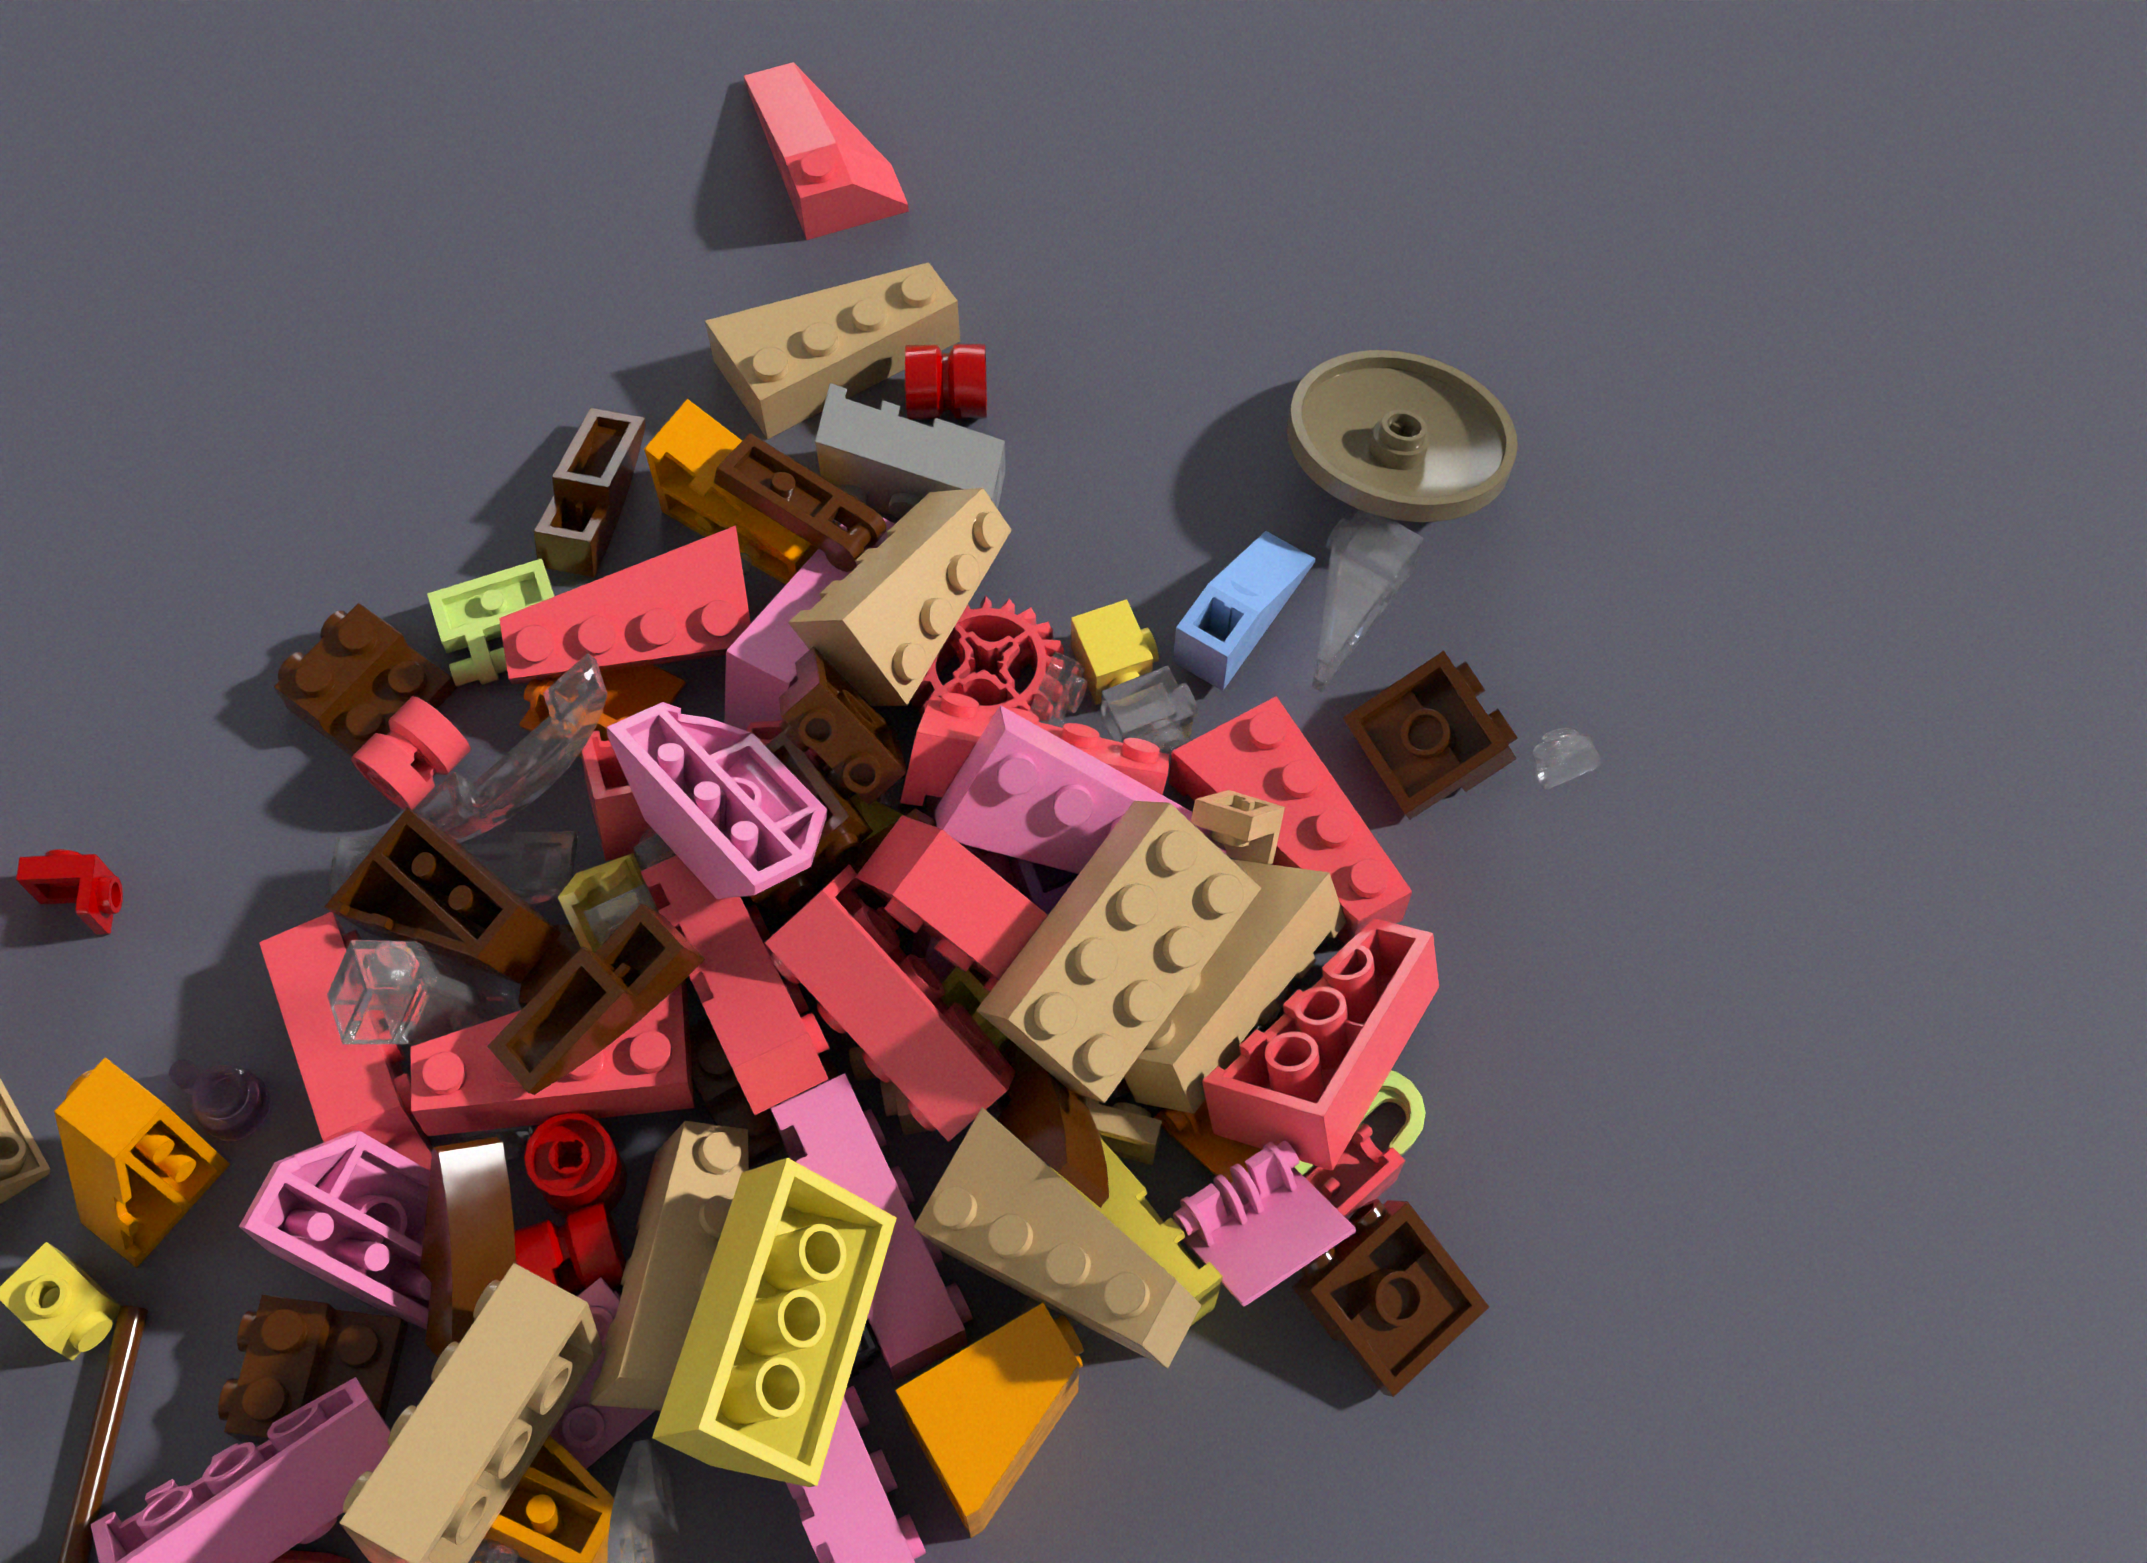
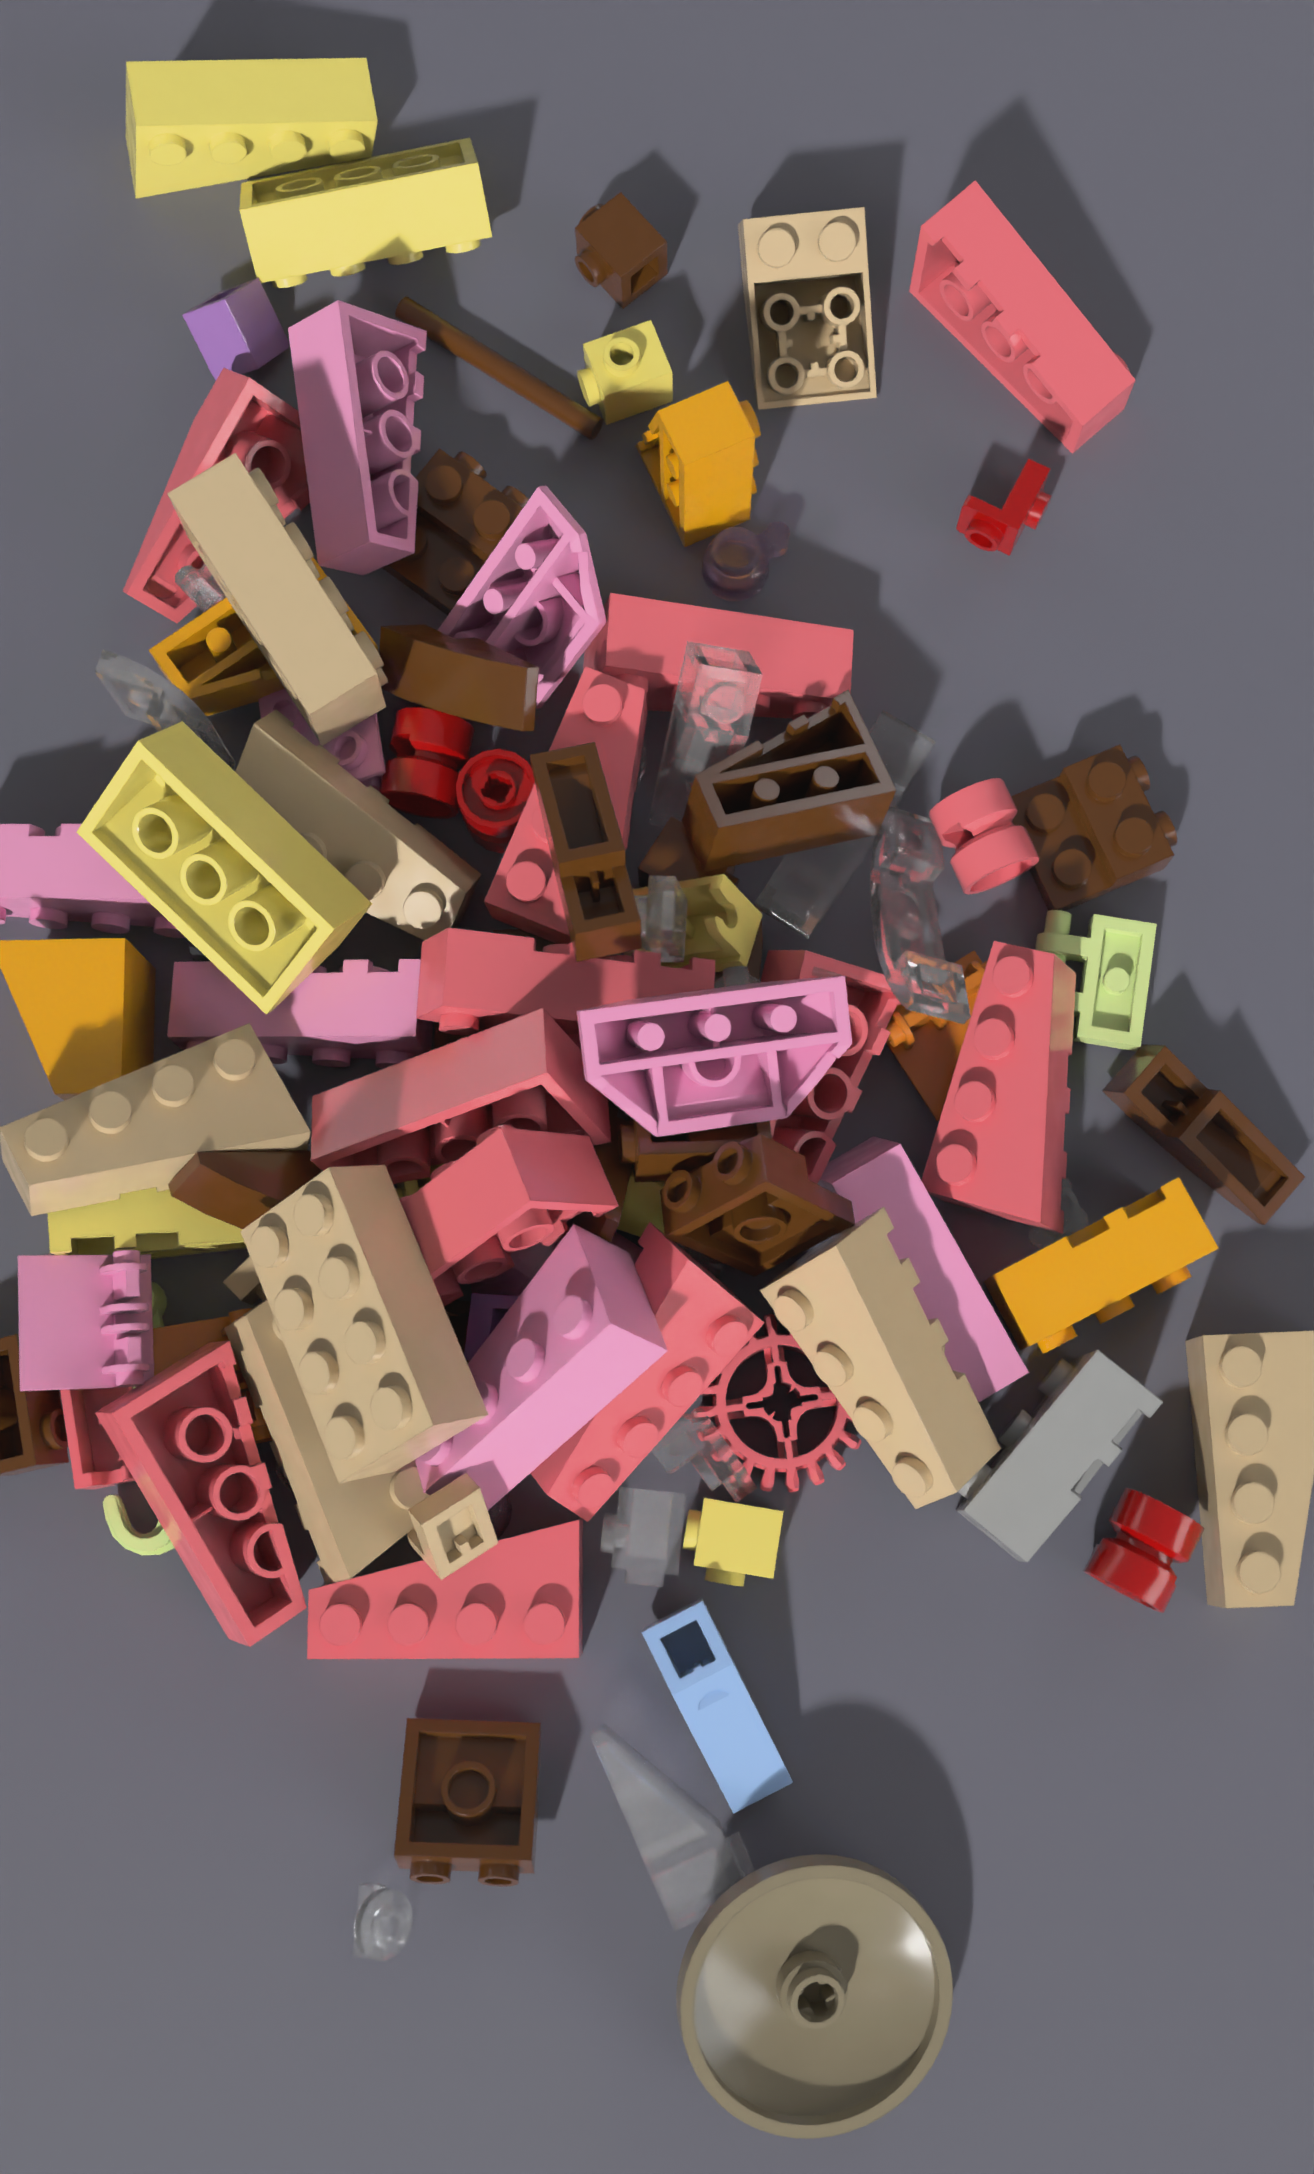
camera: 125 degrees right, 15 degrees up
reddish brown plate [714,433,886,572] -> none

